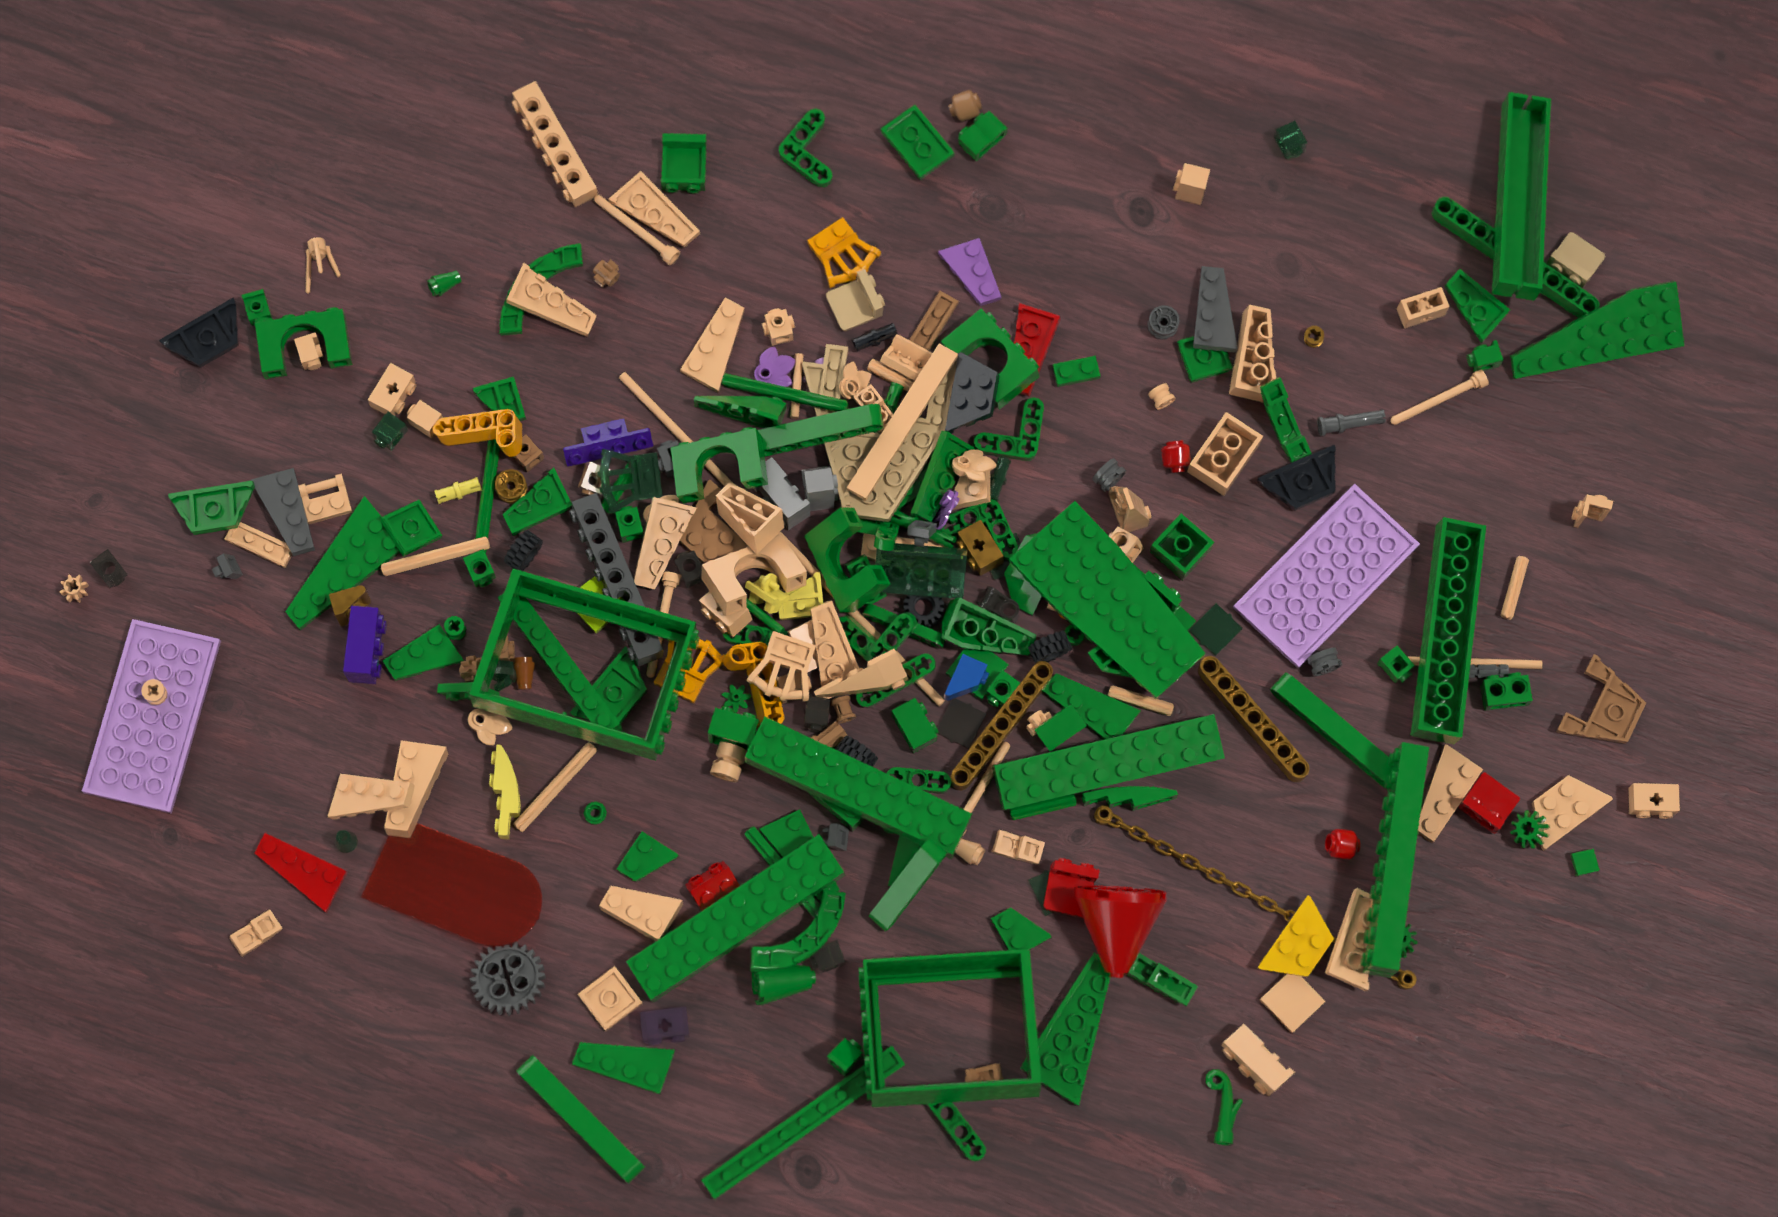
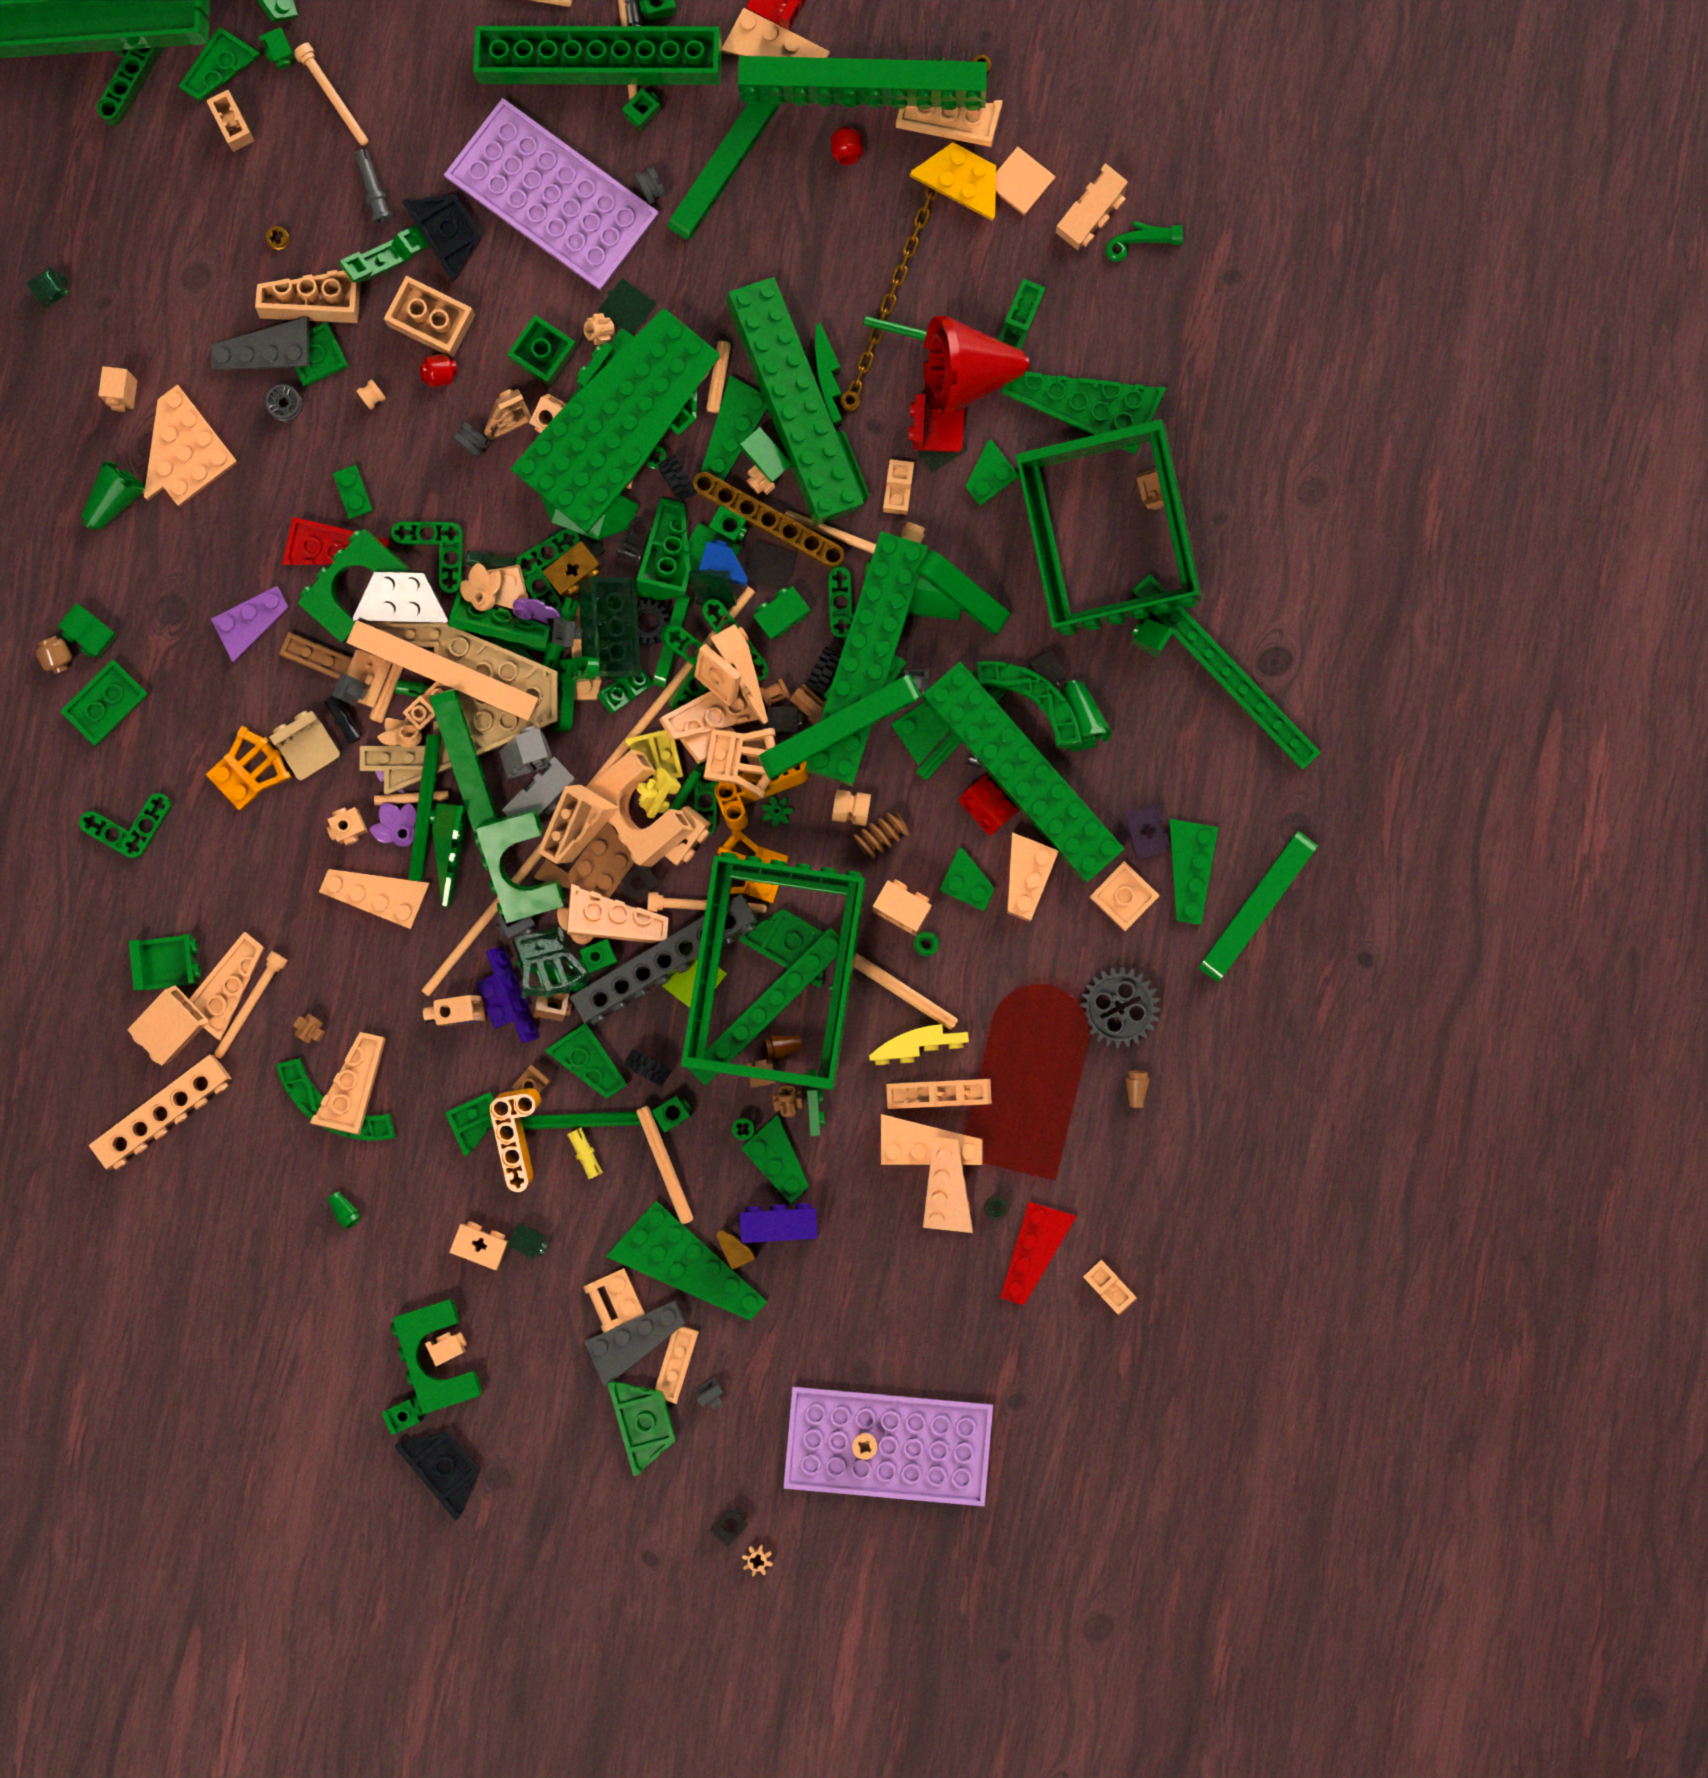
camera: 90 degrees left, 10 degrees up
light nougat plant [306,237,340,293] -> none
green tile [380,500,442,557] -> none
light nougat brick [407,400,443,438] -> none
light nougat plate [468,709,512,746] -> none
clear green piece [492,660,517,692] -> none
pearl gold wheel [495,469,527,504] -> none
green brick [708,706,760,751] -> none
green arch [804,507,891,612] -> none
green beam [927,1102,986,1162] -> none
pearl gold beam [1198,656,1309,783] -> none
none -> green cone [81,460,146,531]
none -> light nougat brick [128,985,209,1066]
none -> light nougat wing [144,384,238,507]
none -> dark grey tile [332,673,366,706]
none -> light nougat torso [423,995,486,1026]
none -> light nougat gear [584,313,614,345]
none -> clear green piece [689,569,737,607]
none -> light nougat tile [694,644,742,706]
none -> green beam [757,674,922,779]
none -> medium nougat piece [853,808,909,859]
none -> green bar [862,316,926,341]
none -> light nougat brick [873,879,932,936]
none -> light nougat slope [886,1079,992,1109]
none -> medium nougat cone [1125,1071,1150,1108]

